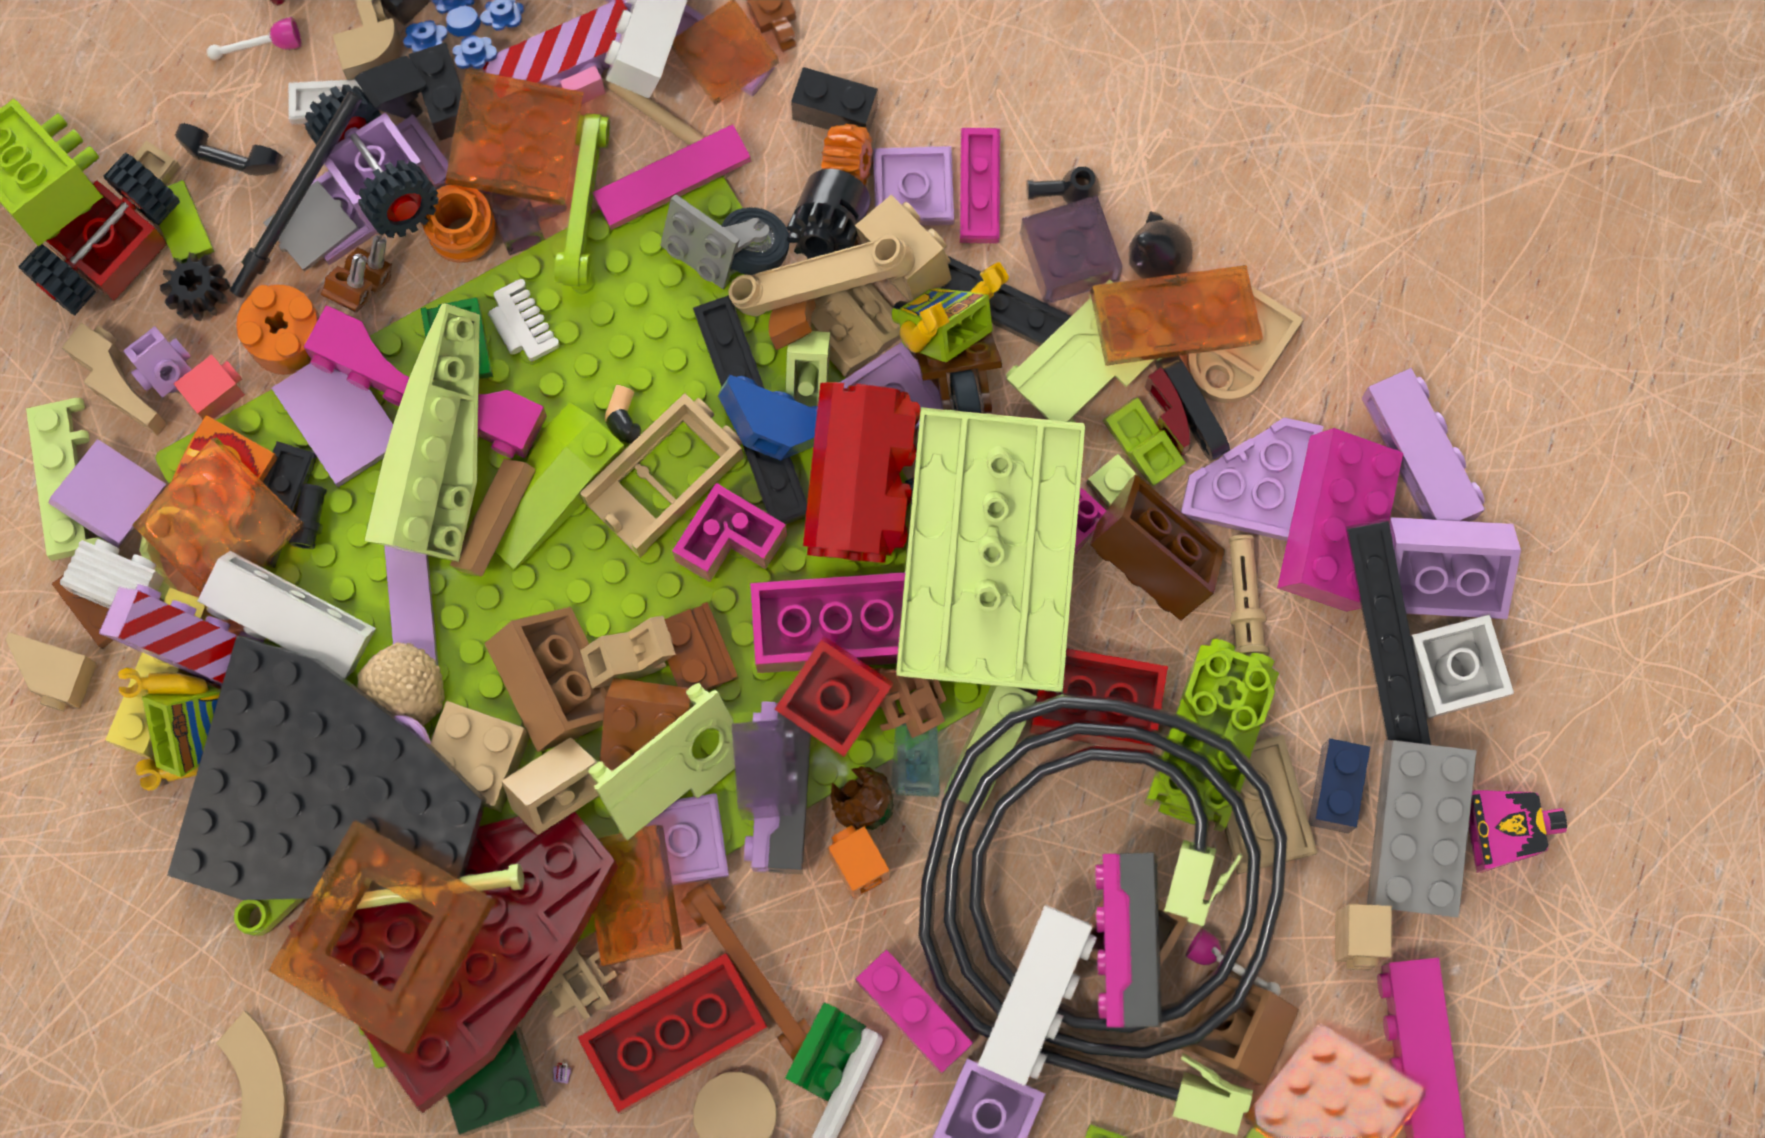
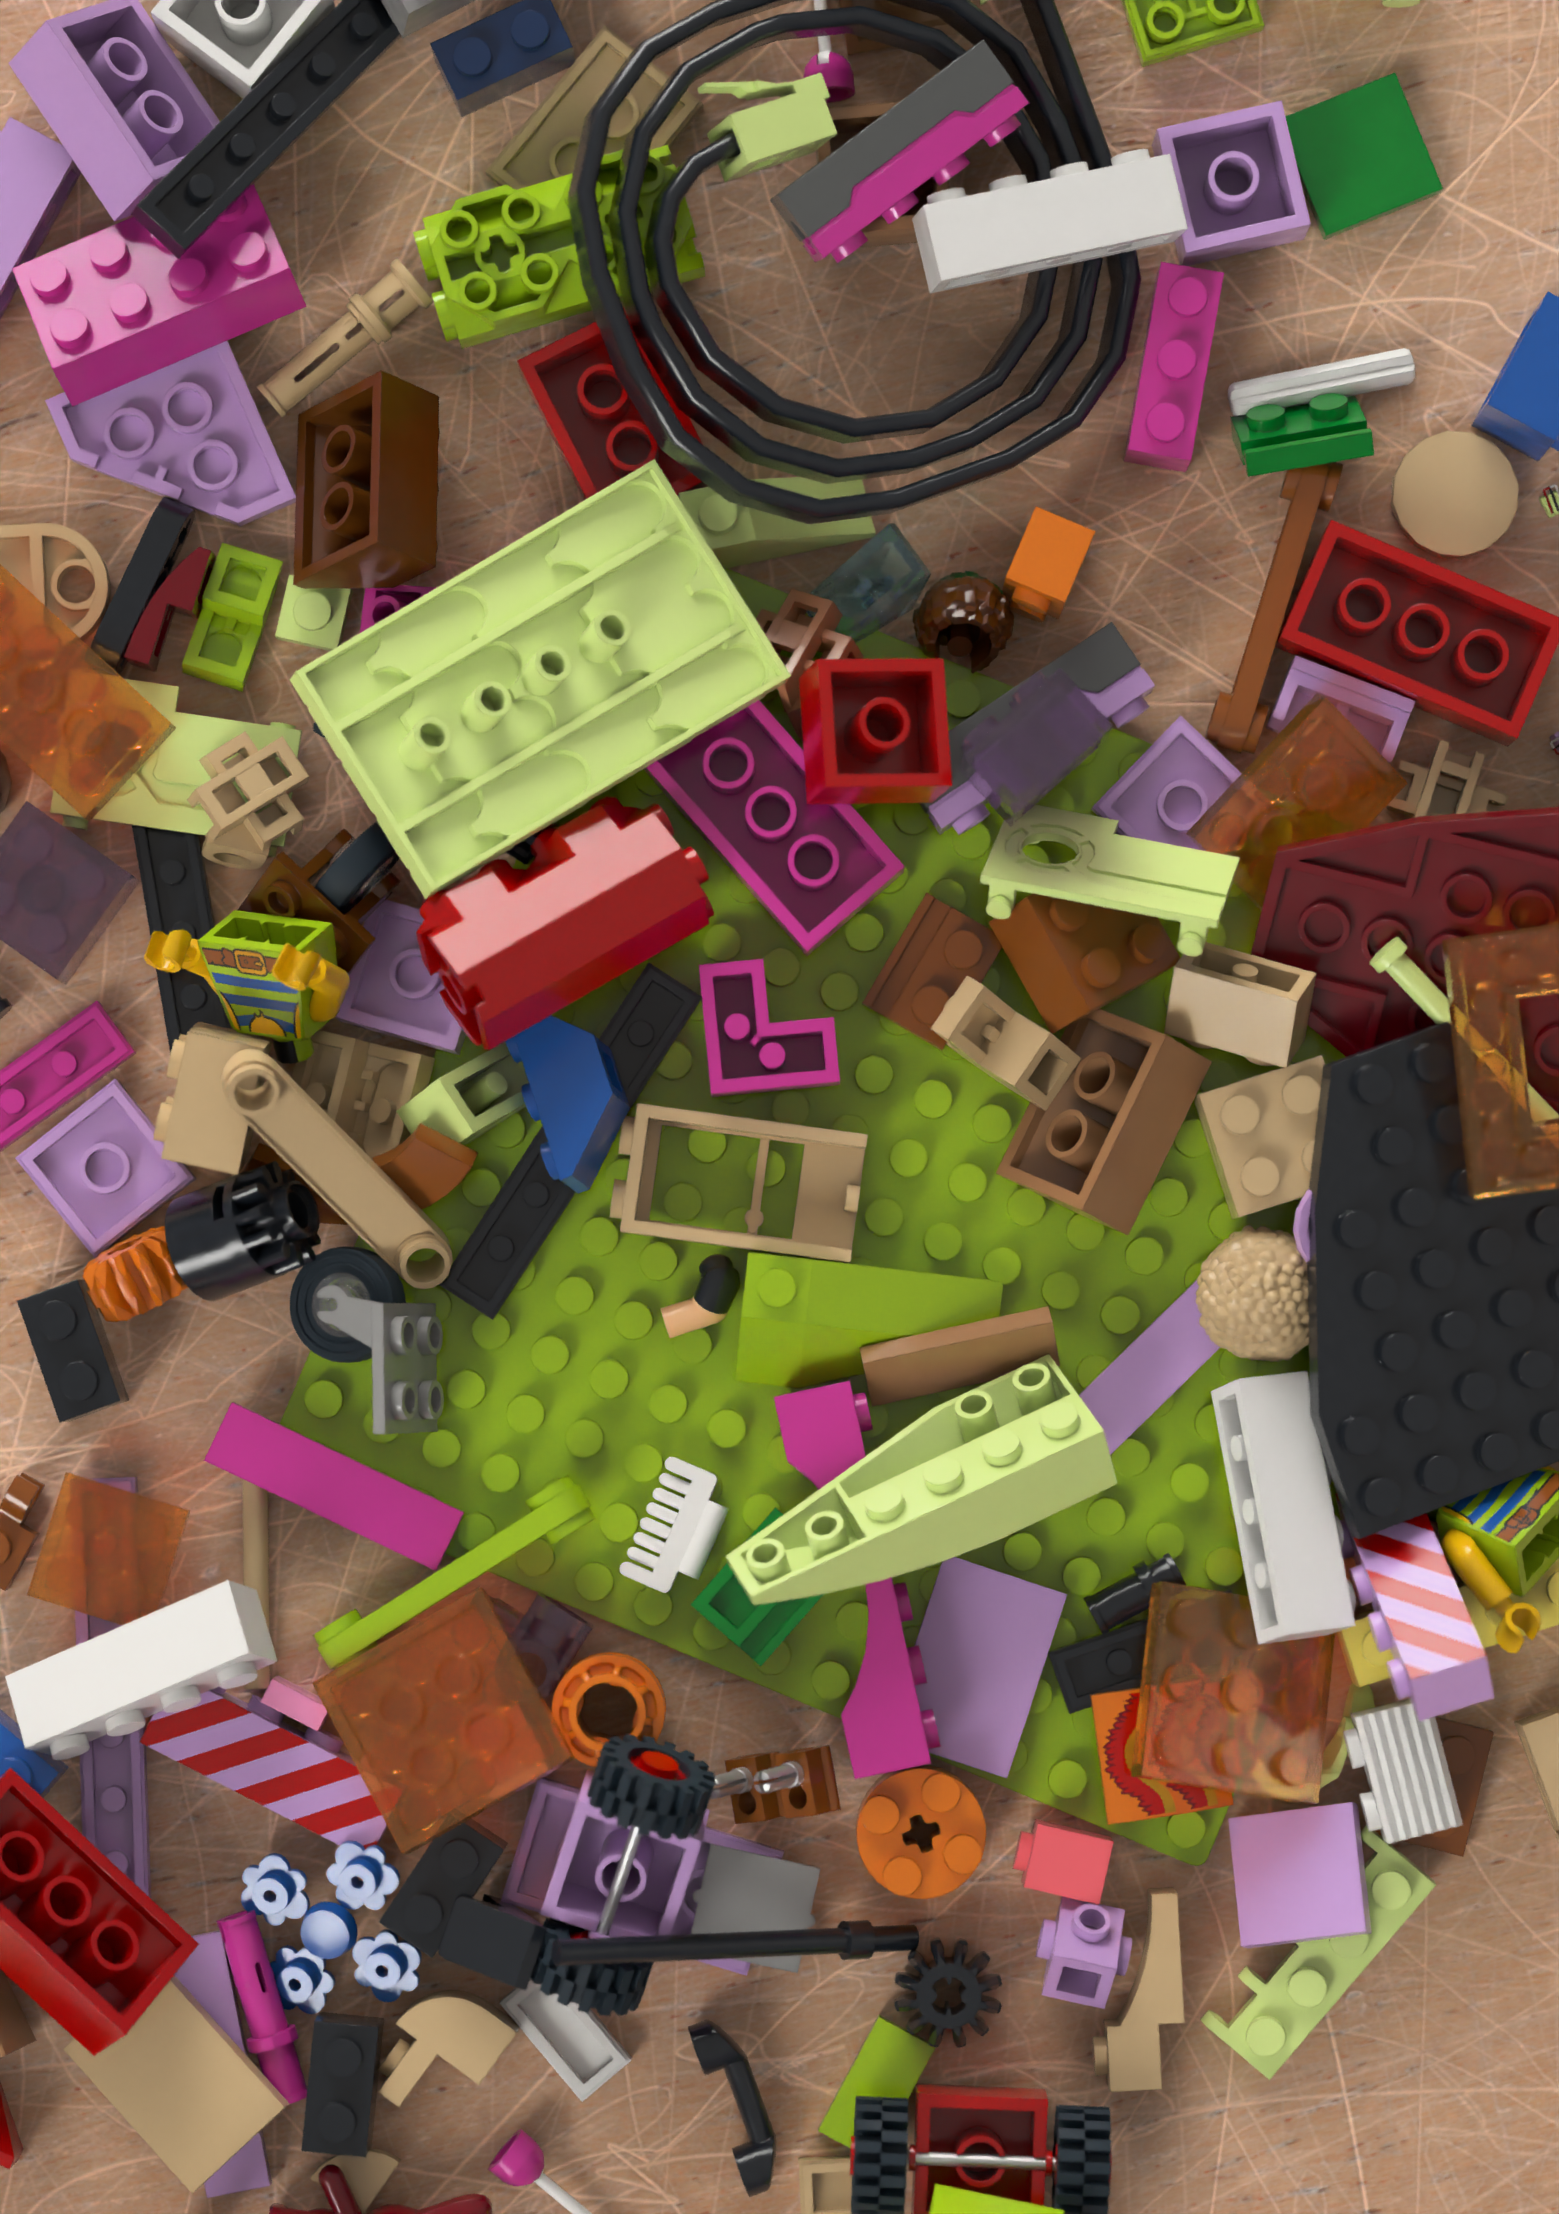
camera: 125 degrees left, 10 degrees up
none -> tan piece [187,731,309,869]
none -> lavender hinge [1266,656,1415,773]

